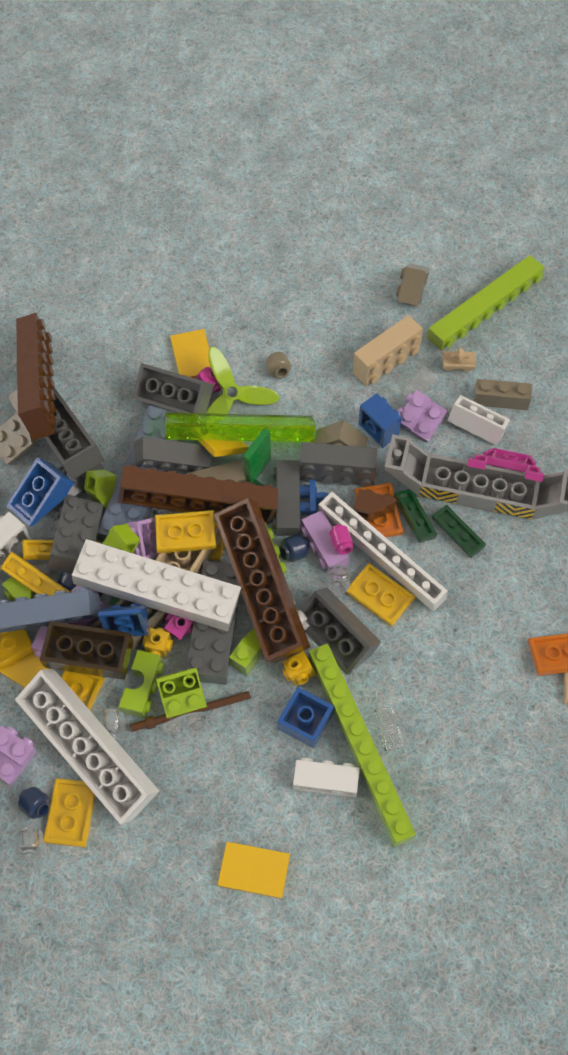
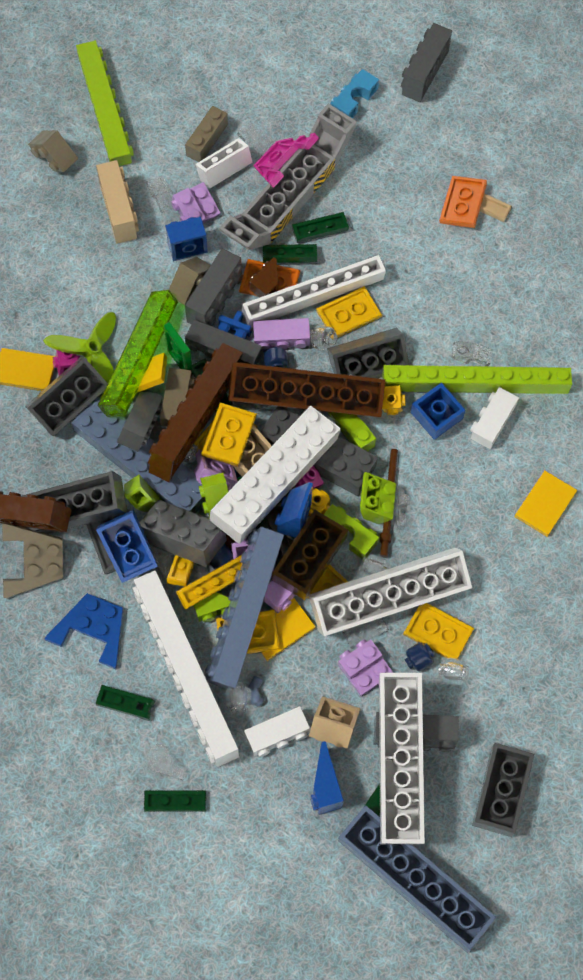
camera: 70 degrees left, 5 degrees up
dark tan head [266,352,291,379] -> none
dark pink brick [329,524,353,555] -> none
tan hips [443,348,476,372] -> none

